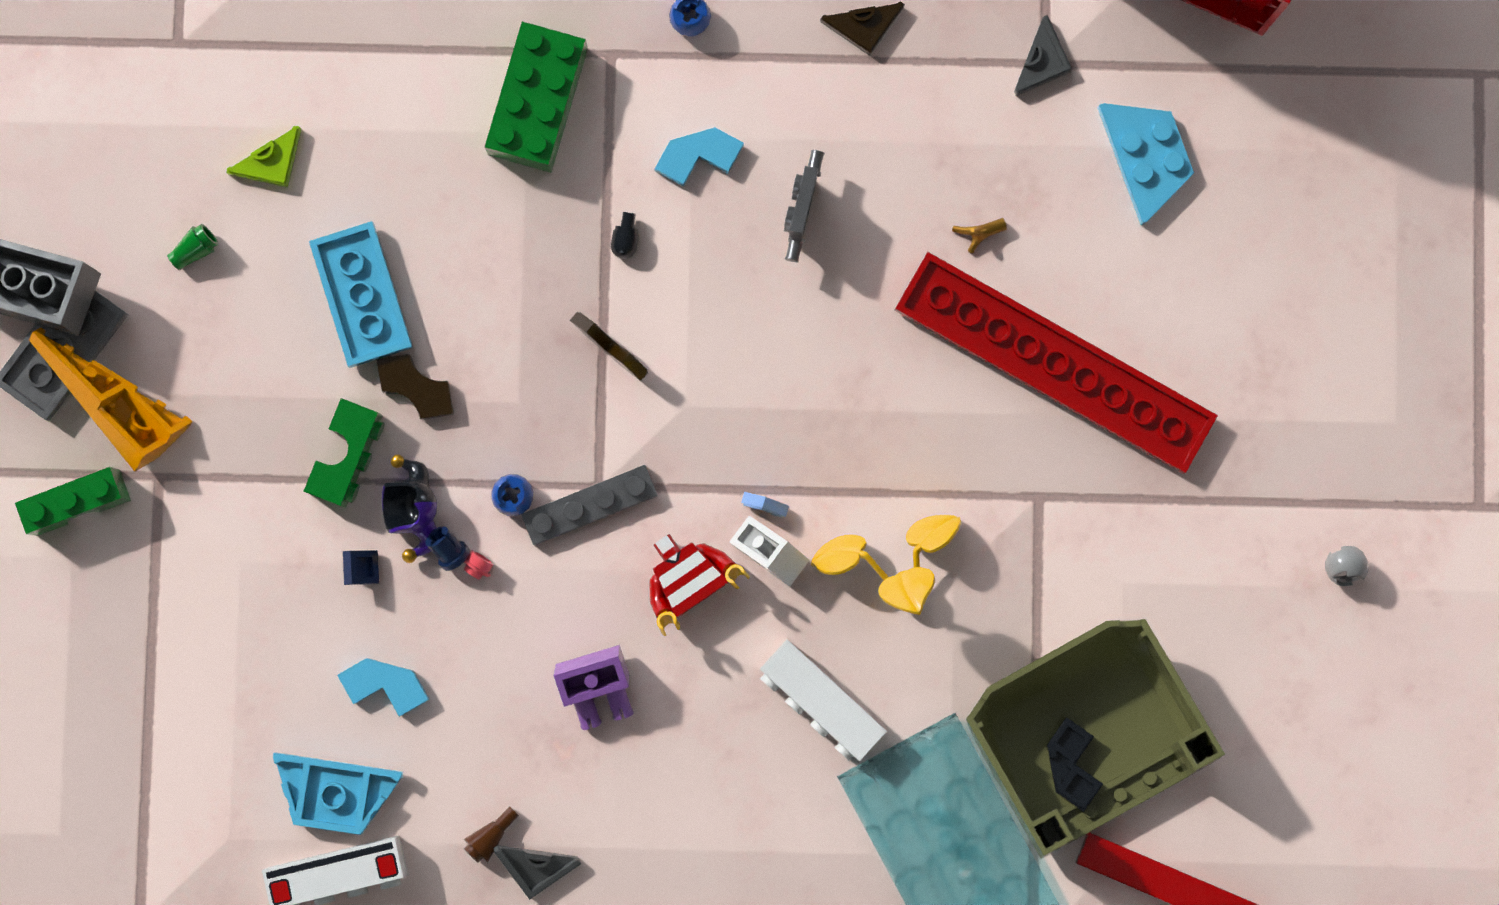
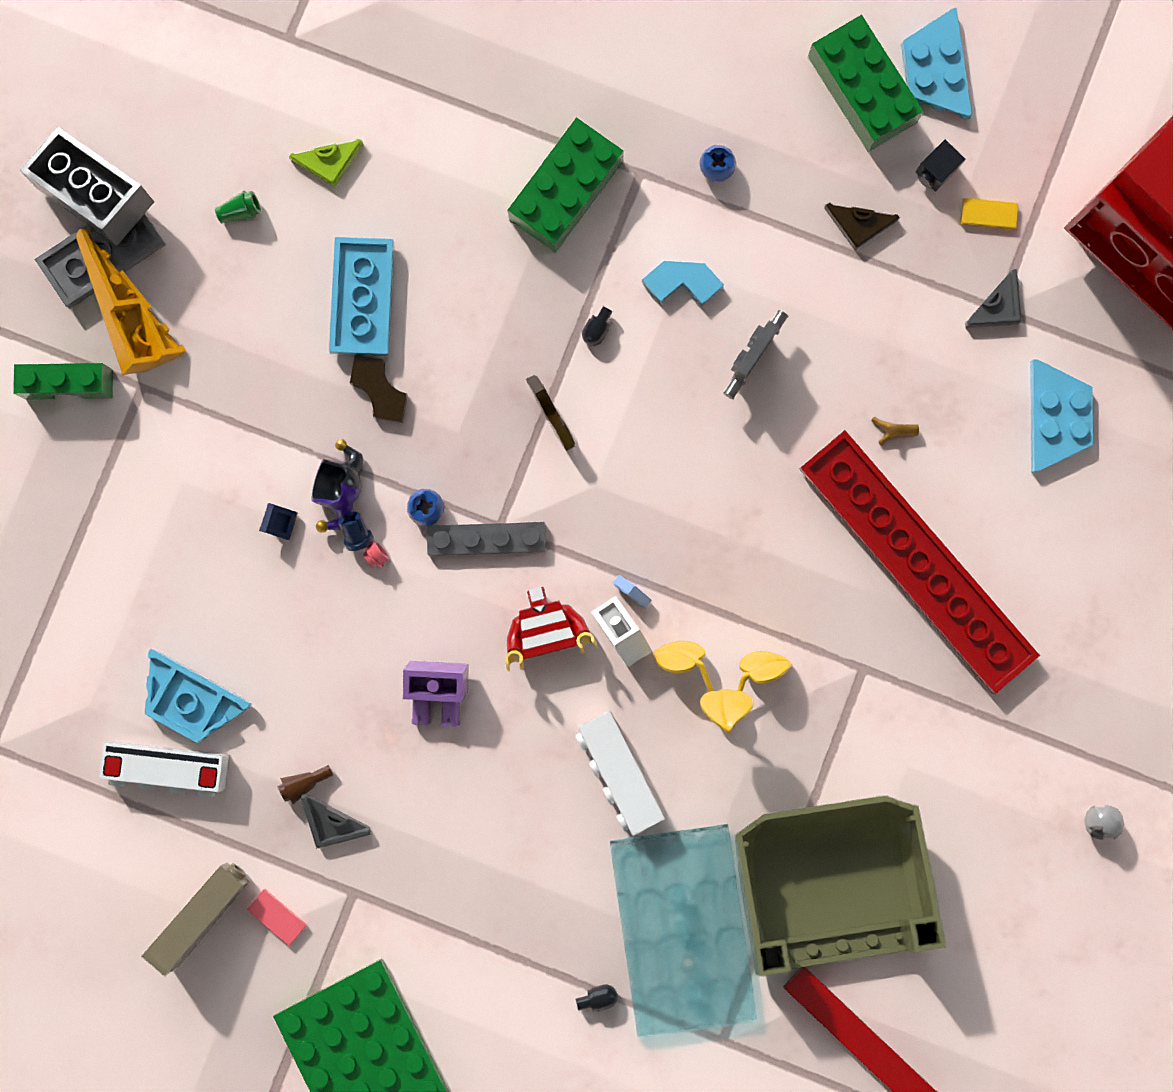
camera: 25 degrees right, 0 degrees up
green arch [303,398,385,508] -> none
medium azure tile [337,658,430,717] -> none
black tile [1047,717,1103,813] -> none

